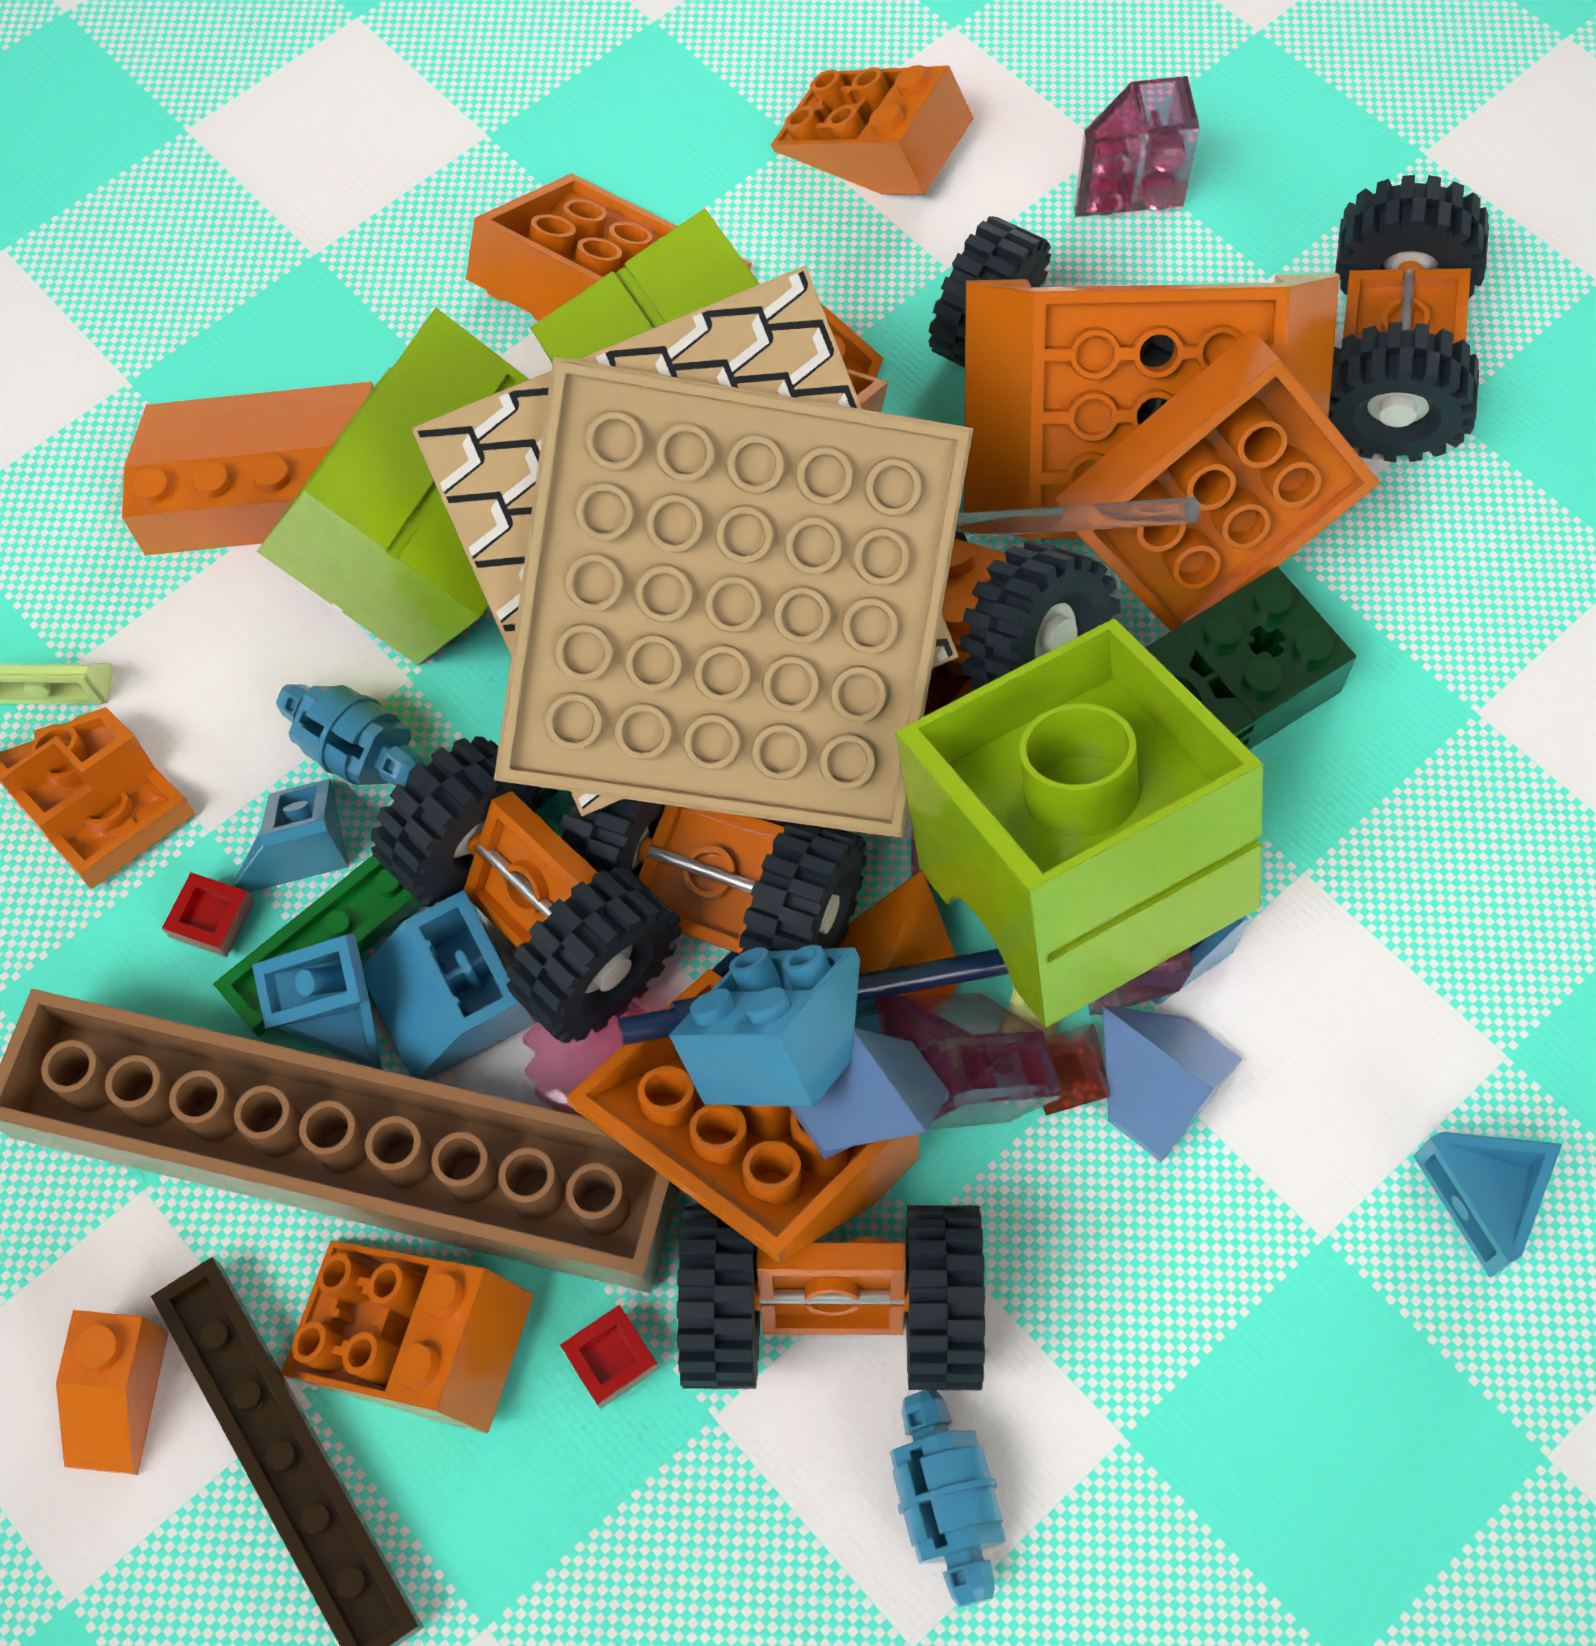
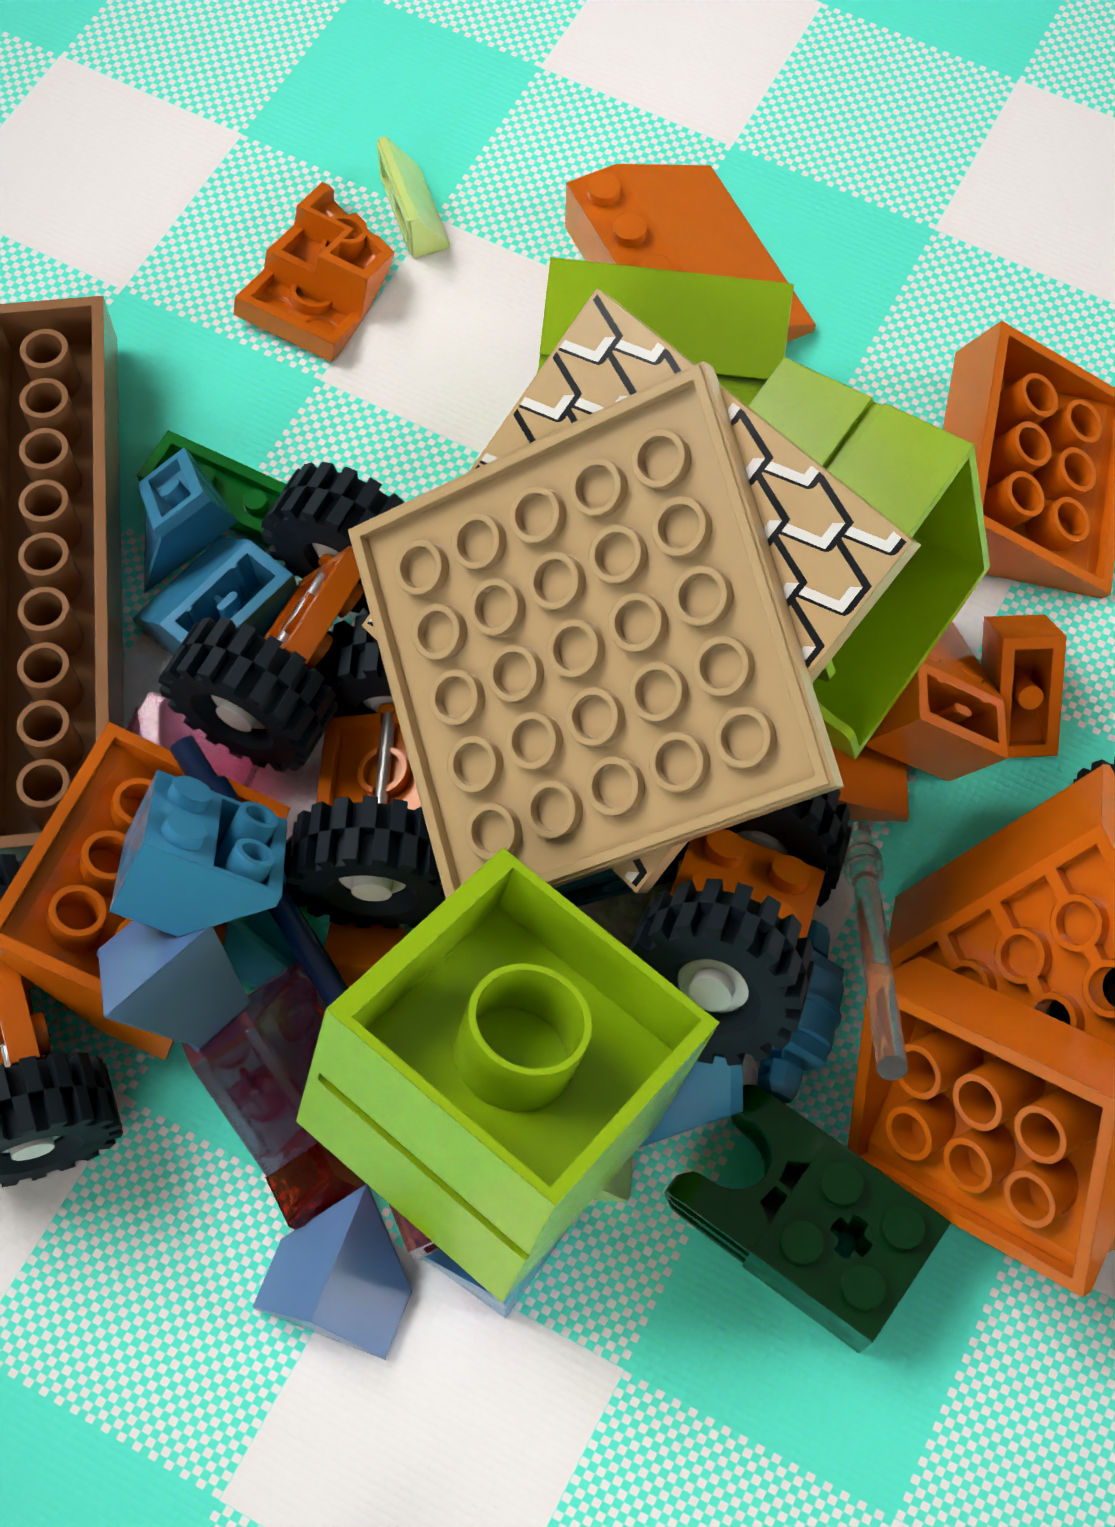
camera: 65 degrees right, 0 degrees up
red plate [161,872,255,957] -> none
dark azure slope [231,778,349,892] -> none
dark azure piece [276,684,426,787] -> none

